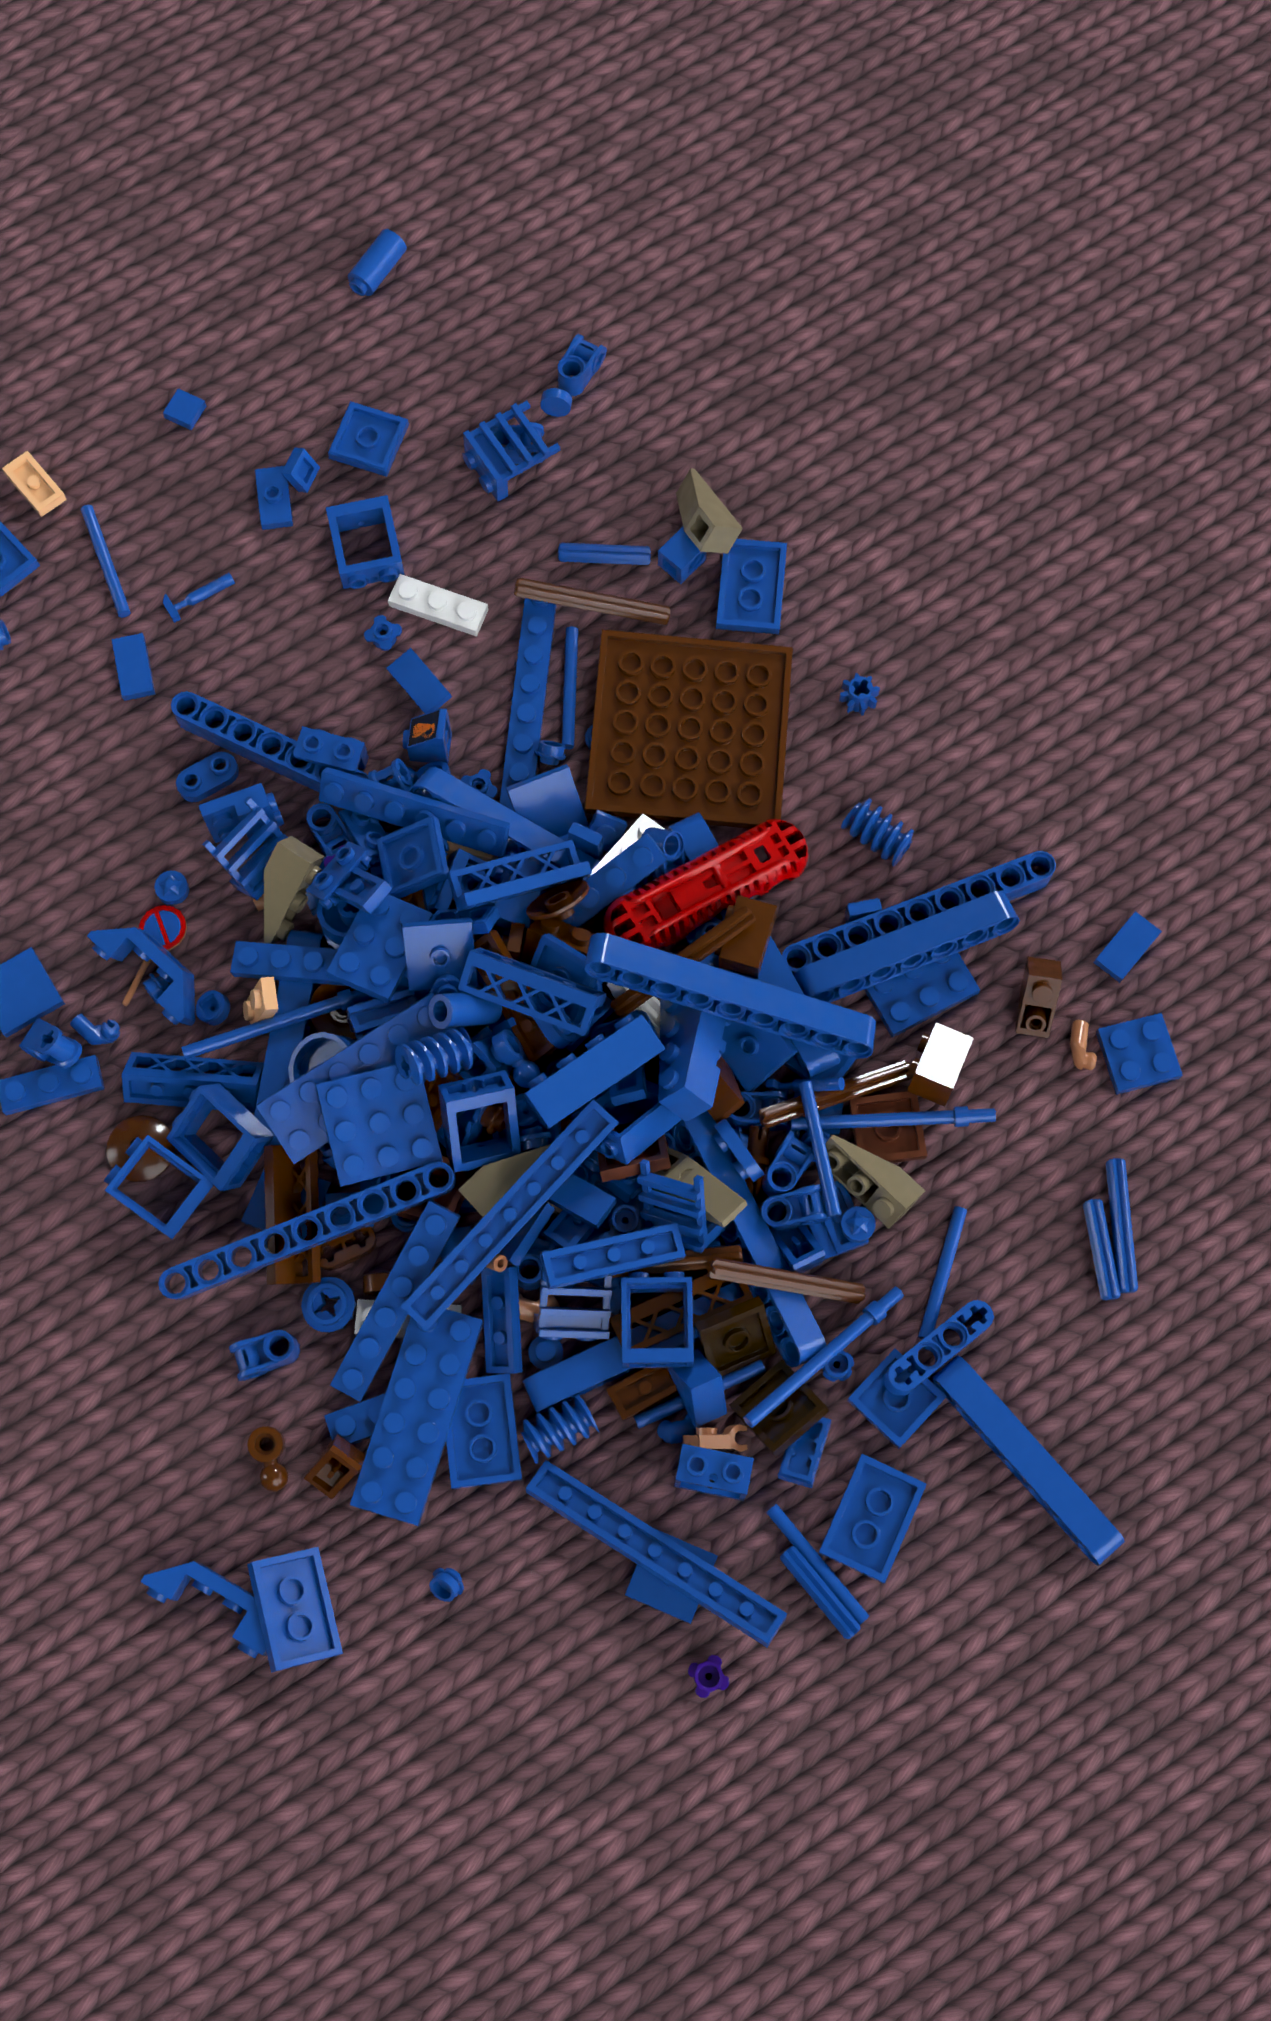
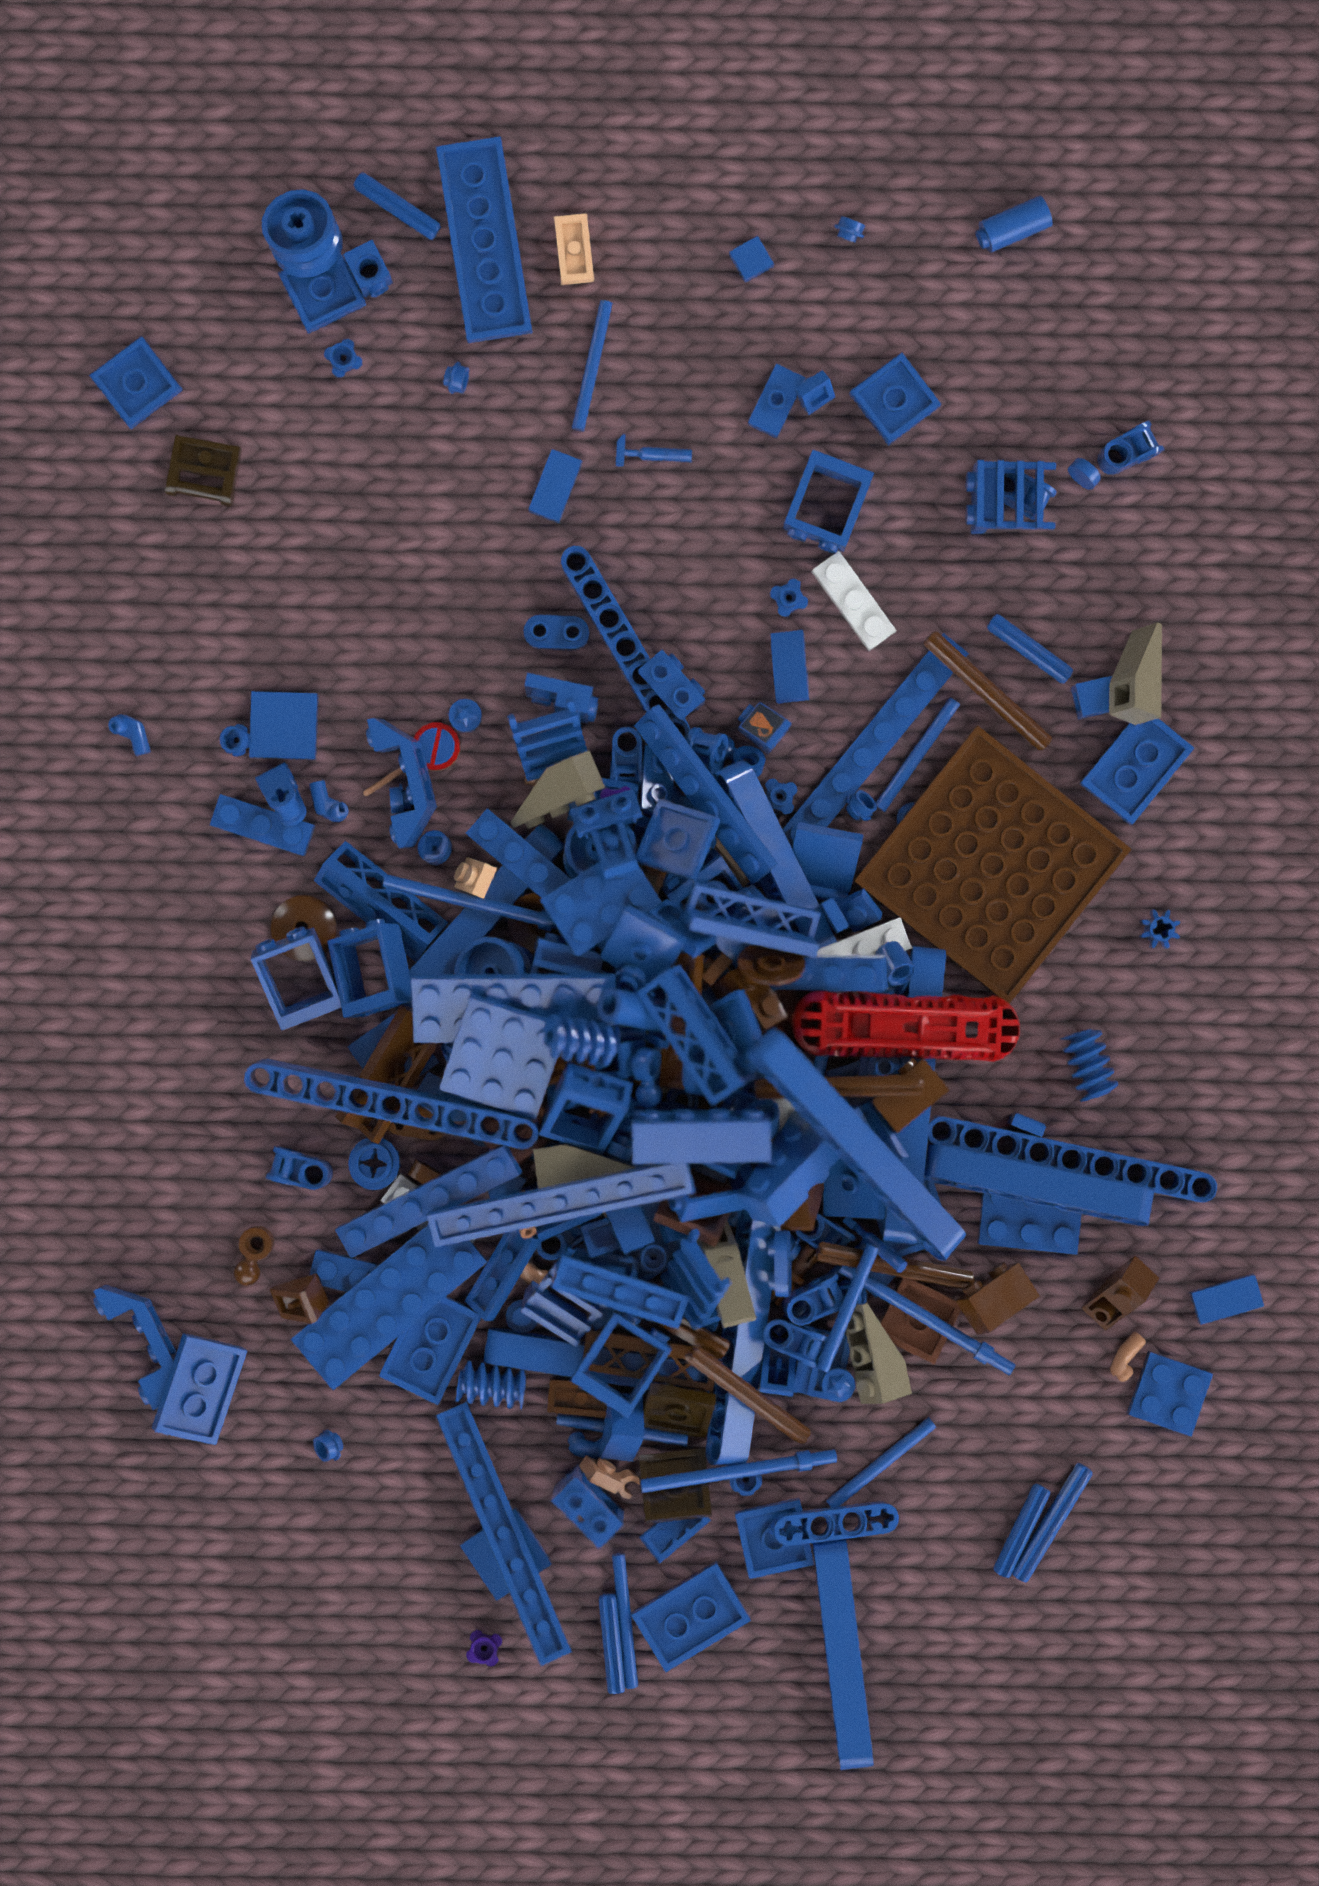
camera: 30 degrees right, 15 degrees up
none -> blue plate [834,216,866,243]

